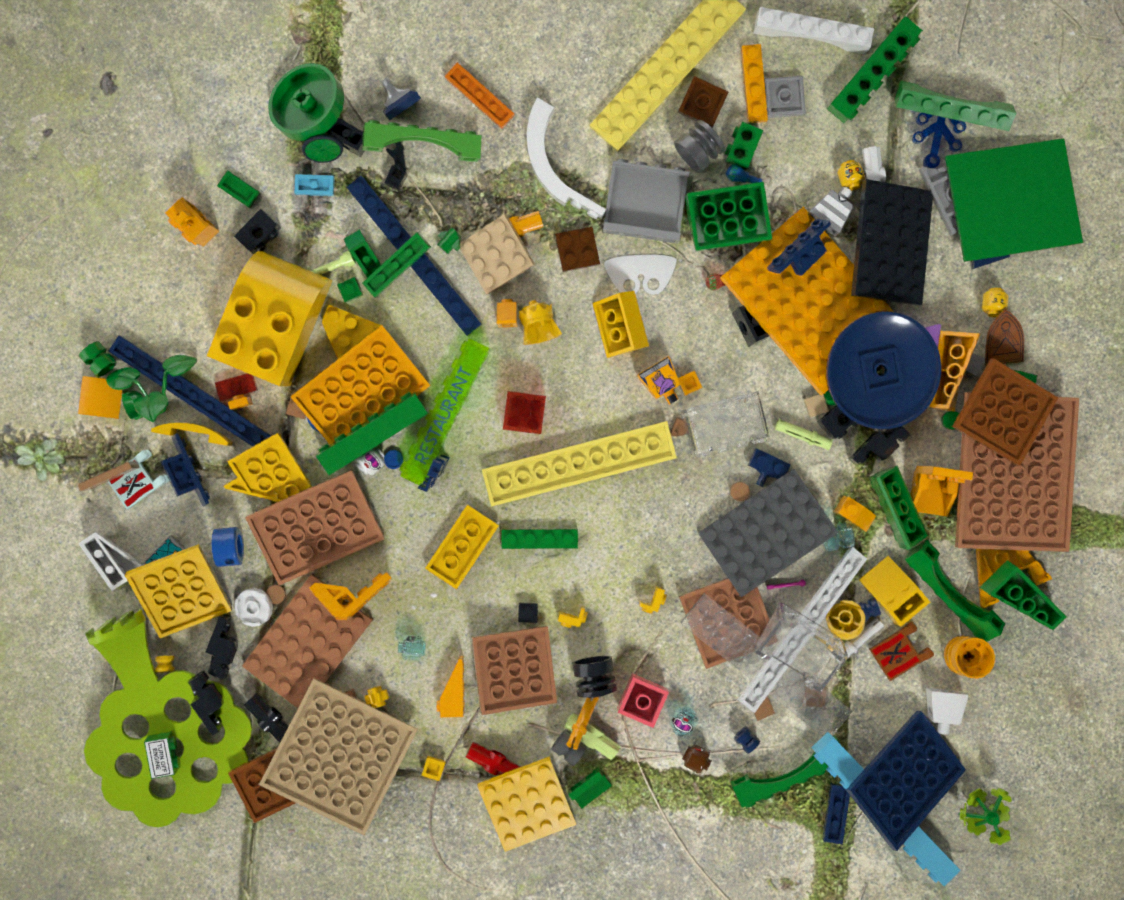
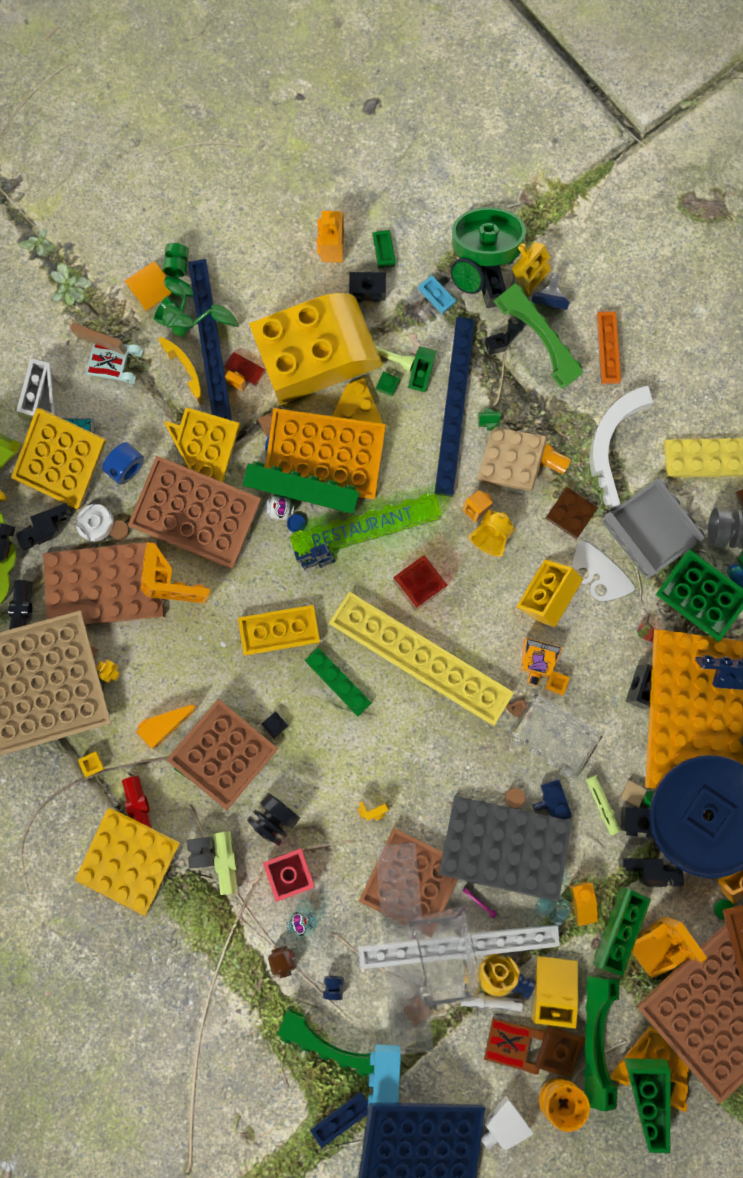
camera: 40 degrees right, 10 degrees down
dark blue bracket [161,433,210,507] -> none
green plate [362,232,431,298] -> none
clear light blue head [398,635,426,661] -> none
yellow bracket [558,606,588,628] -> none
light orange pin [566,697,599,750] -> none
green panel [568,767,612,809] -> none
medium nougat tile [754,696,775,721] -> none
none -> yellow plate [511,242,552,296]
none -> reddish brown plate [534,1025,585,1079]

